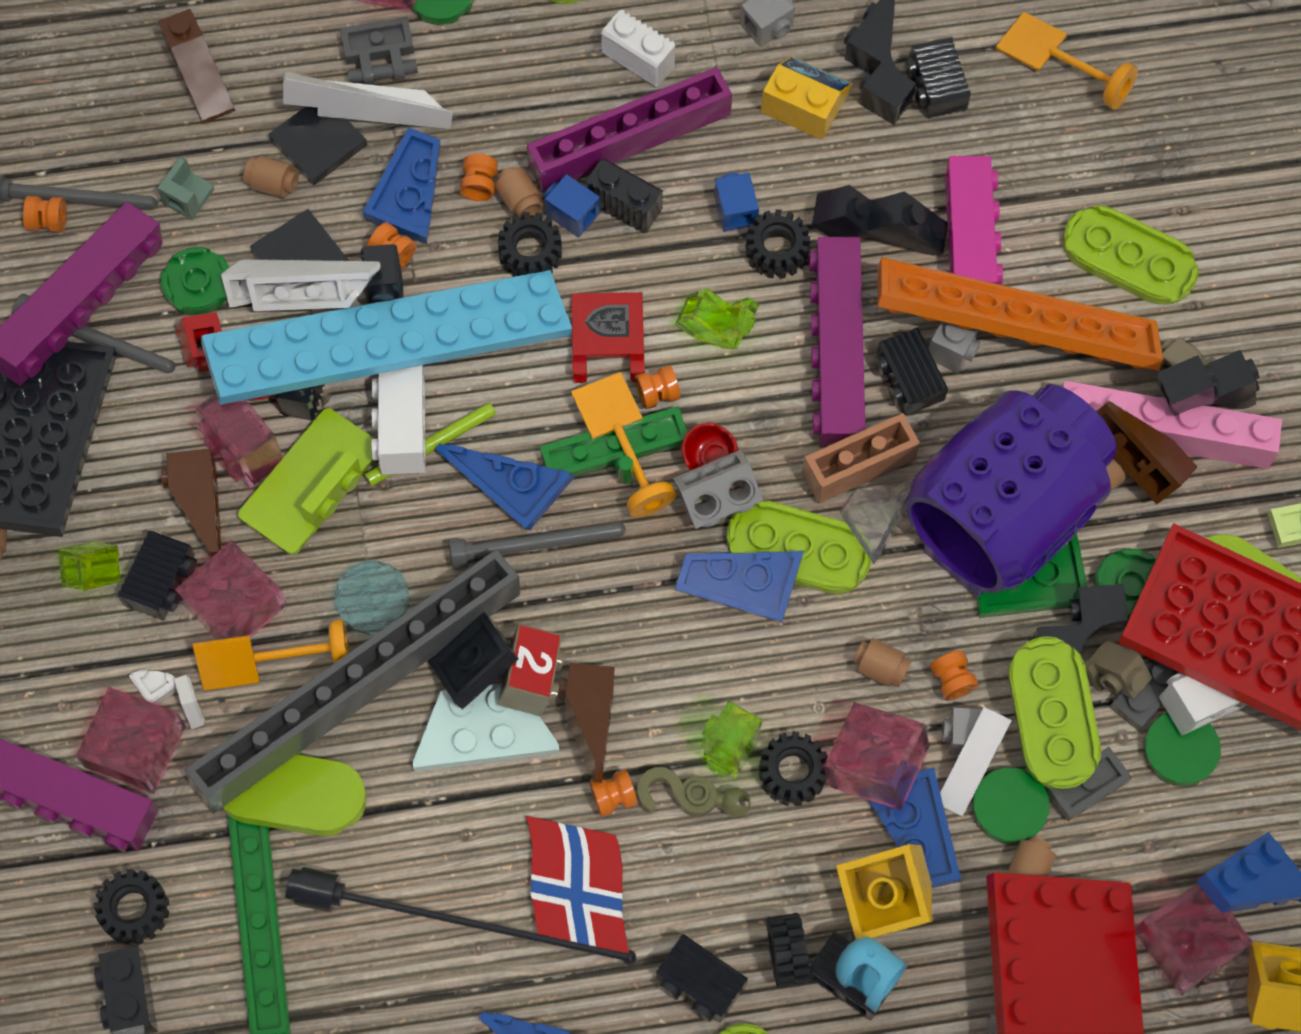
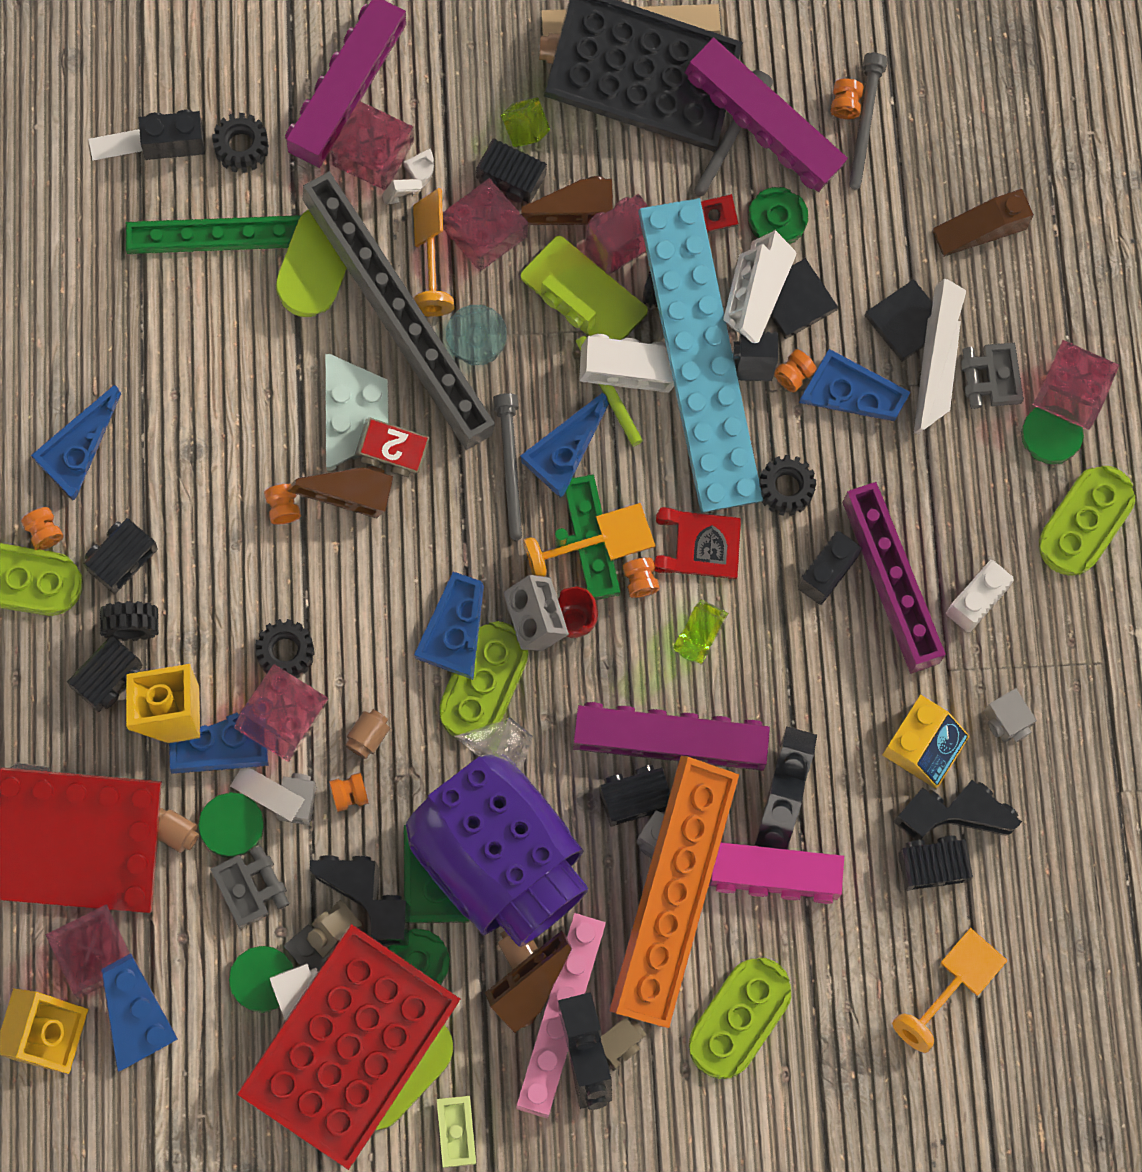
camera: 90 degrees right, 5 degrees up
sand green panel [157,157,214,220] -> none
medium nougat brick [243,156,299,198] -> none
flag [285,816,636,965] -> none
black tile [429,612,519,710] -> none
orange wheel [459,154,498,201] -> none
medium nougat brick [495,167,543,220] -> none
blue brick [544,174,600,238] -> none
olive piece [637,767,751,818] -> none
clear neon green brick [701,700,762,779] -> none
blue brick [714,172,759,232] -> none
black tyre [745,209,810,279] -> none
nougat brick [802,413,920,504] -> none
medium azure helmet [835,937,908,1013] -> none
lime tile [1008,637,1101,790] -> none

